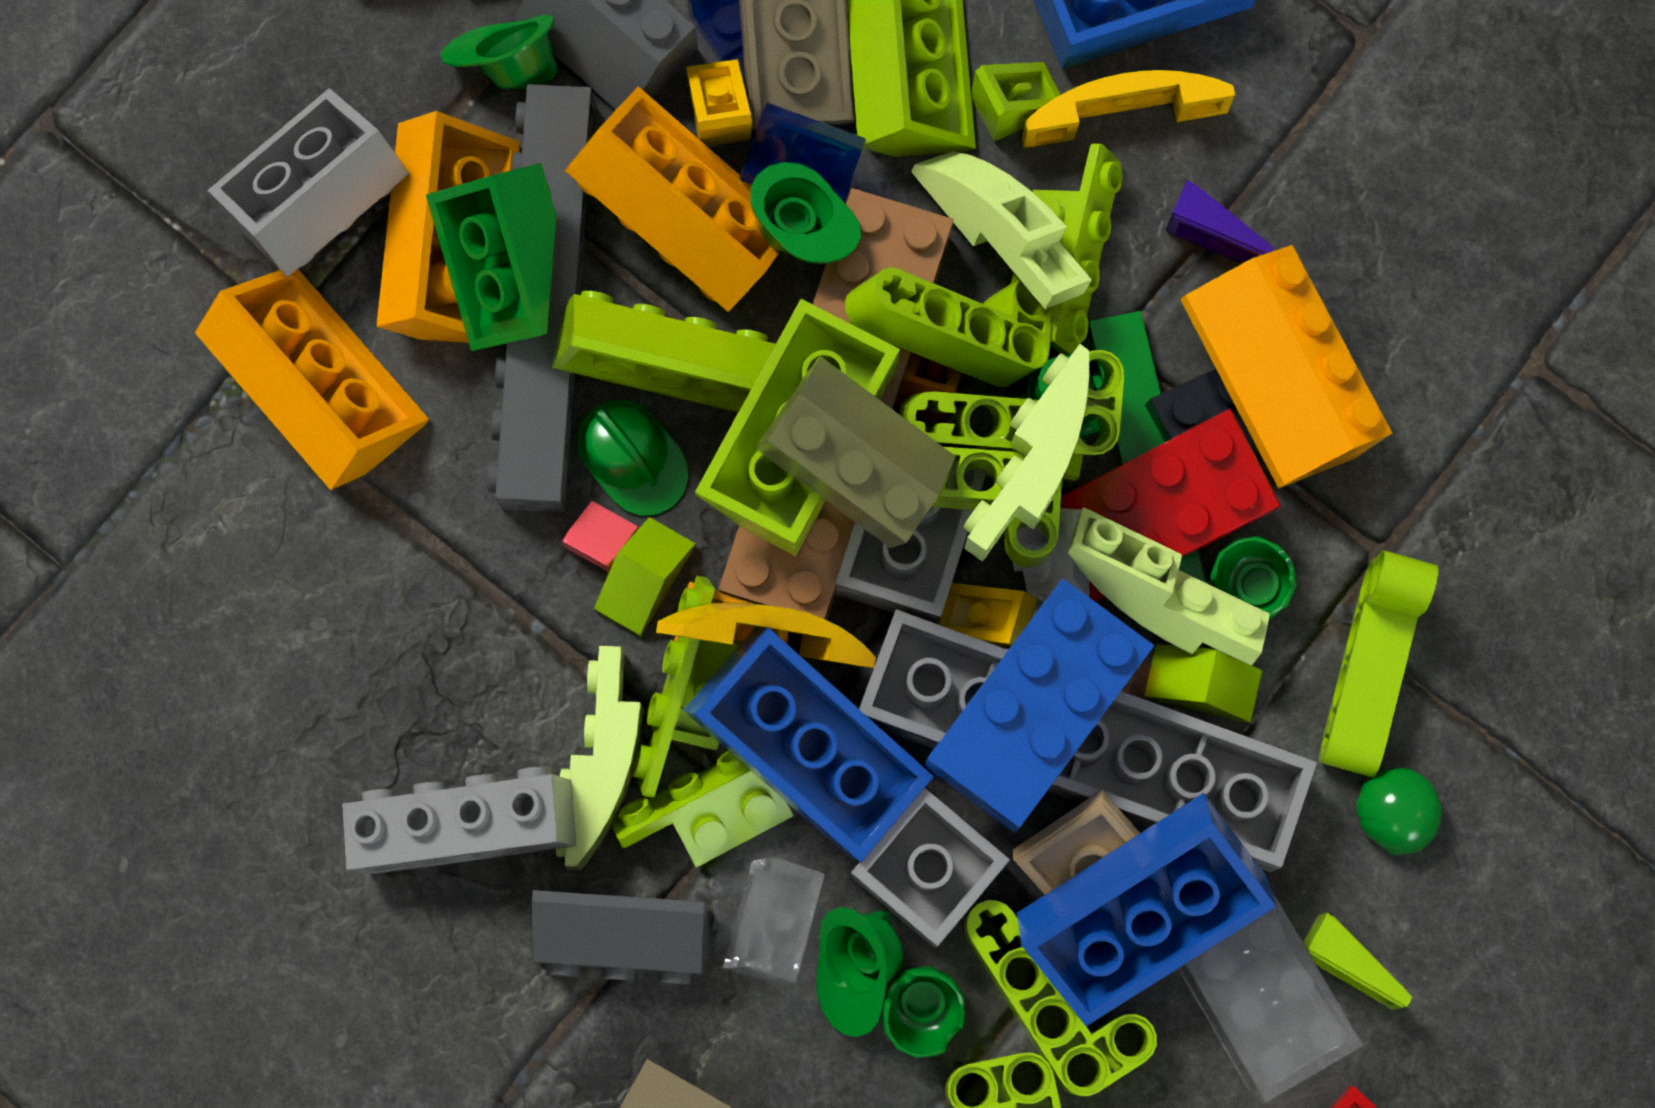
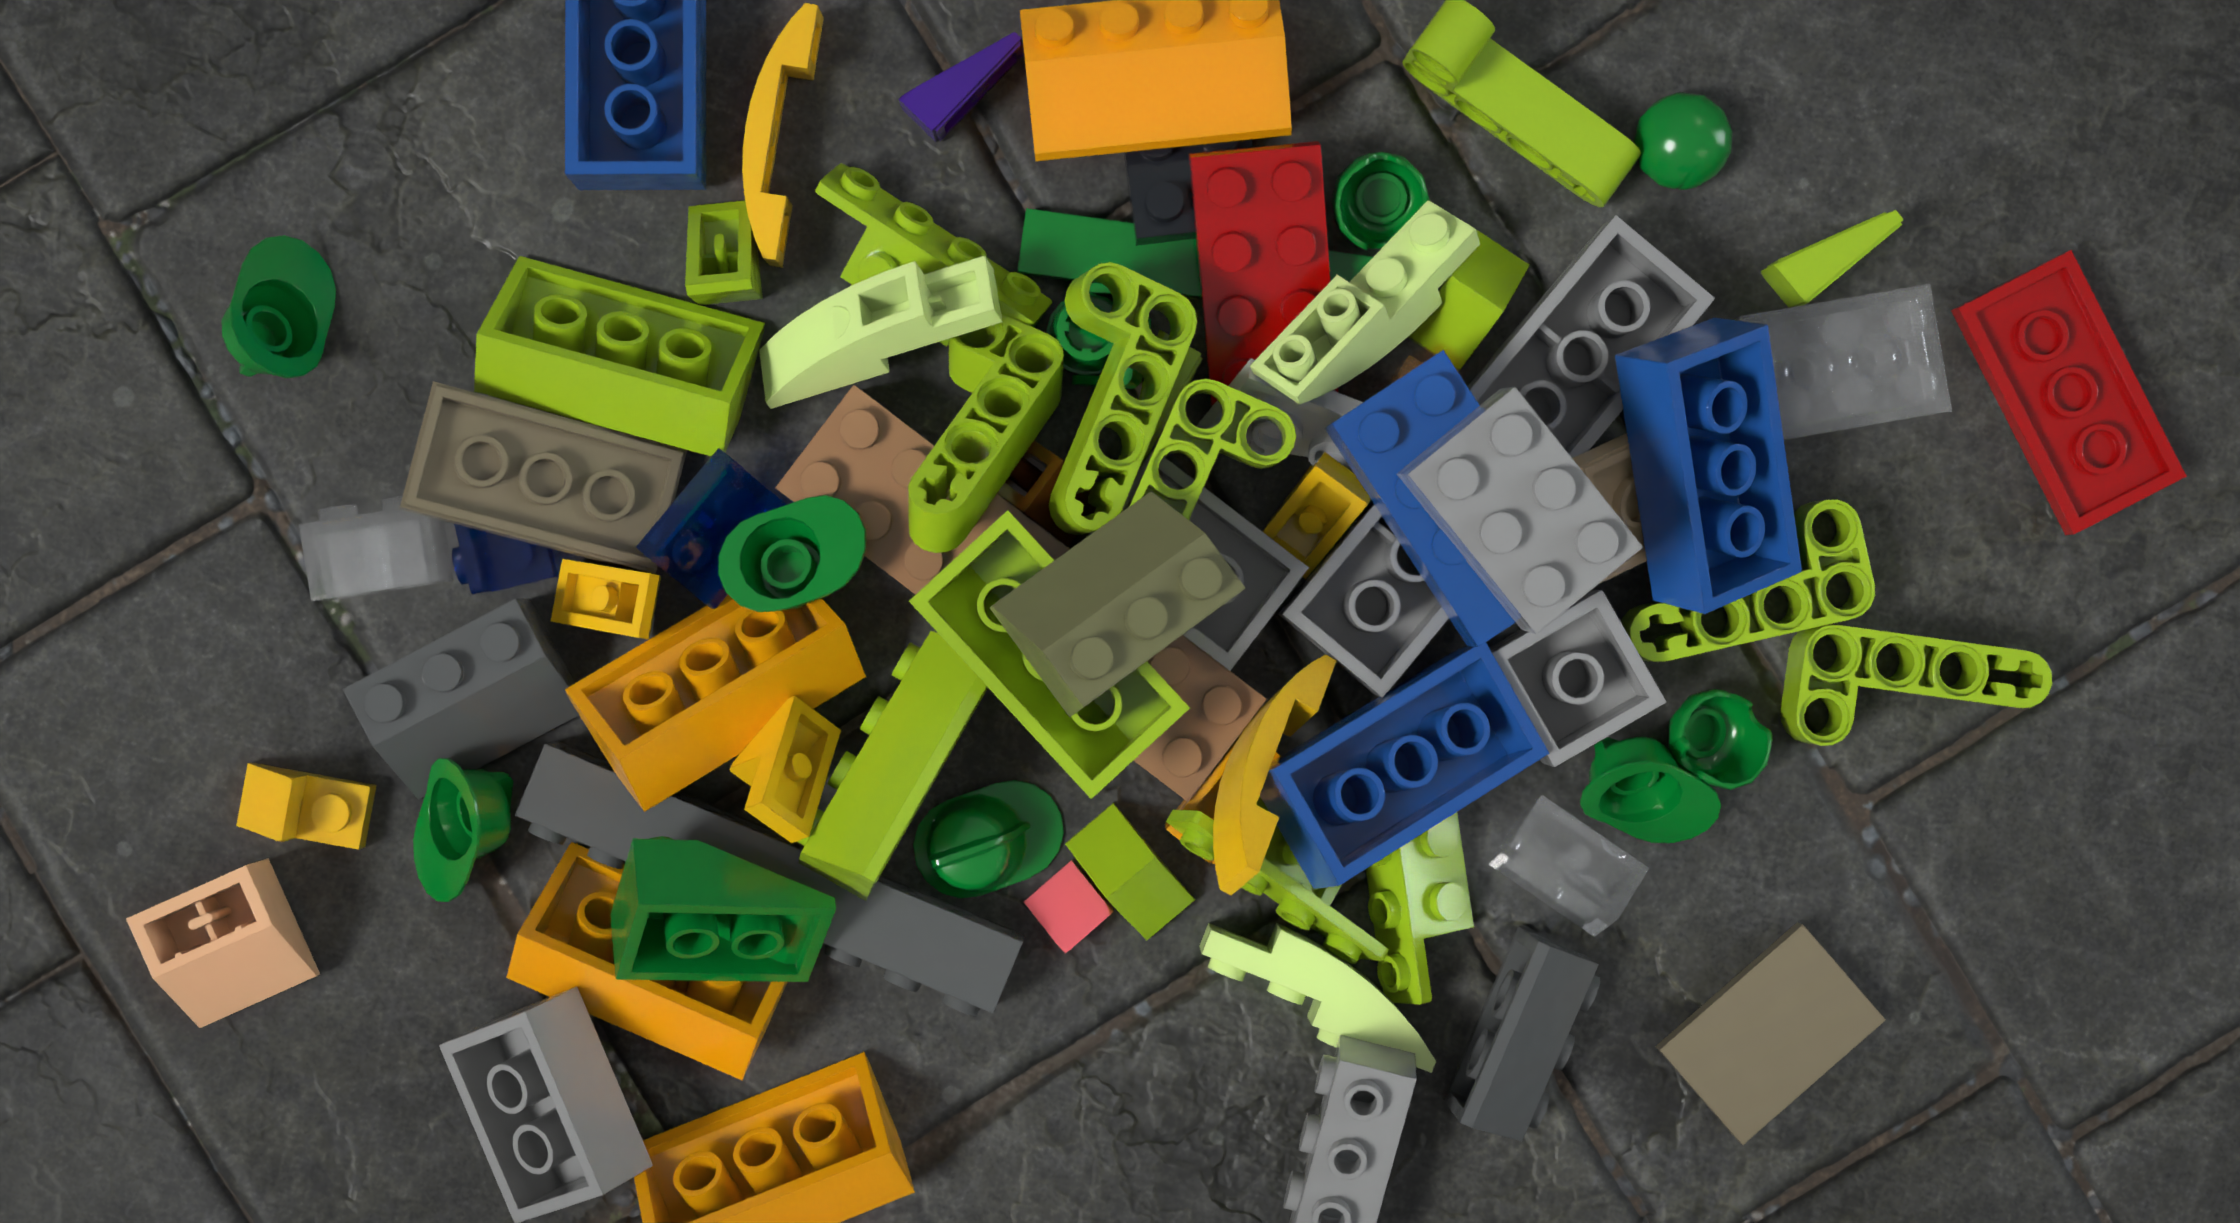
camera: 65 degrees left, 10 degrees up
yellowish green slope [963,344,1089,561] -> none
none -> yellow slope [729,696,841,843]
none -> light grey brick [1397,387,1643,634]

